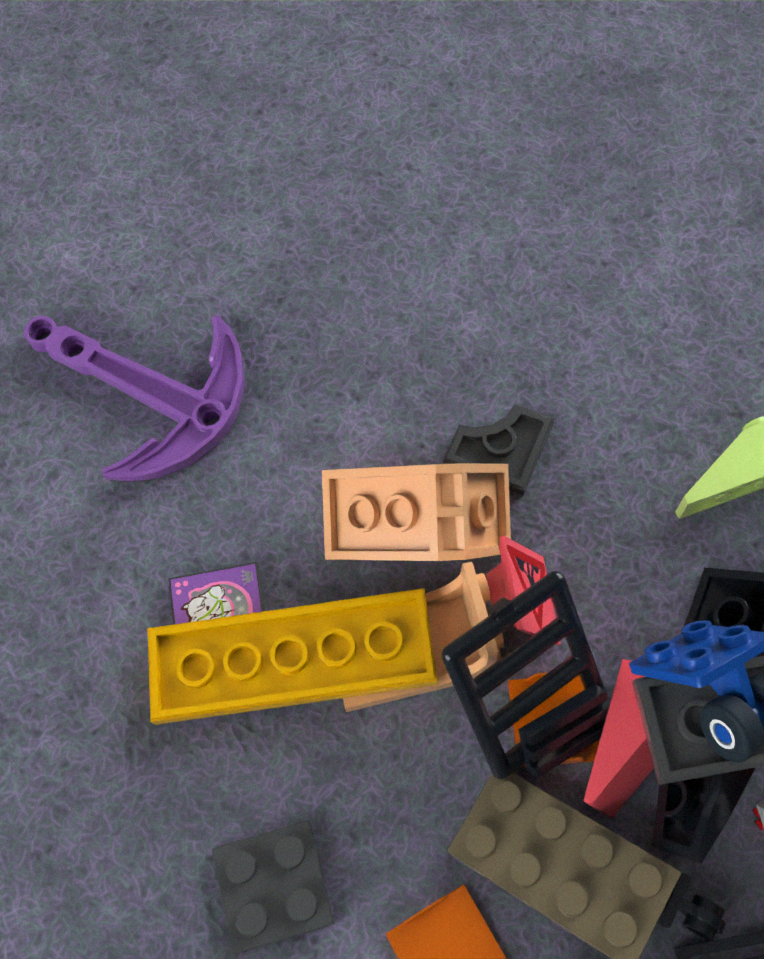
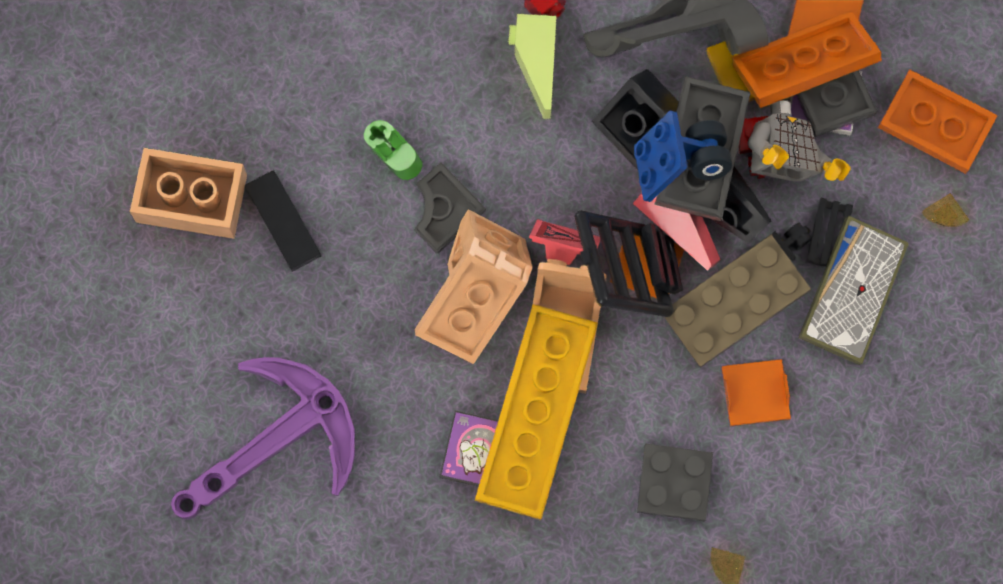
camera: 75 degrees left, 10 degrees up
none -> light nougat brick [130,148,247,239]
none -> black tile [244,170,321,272]
none -> bright green piece [364,120,423,180]

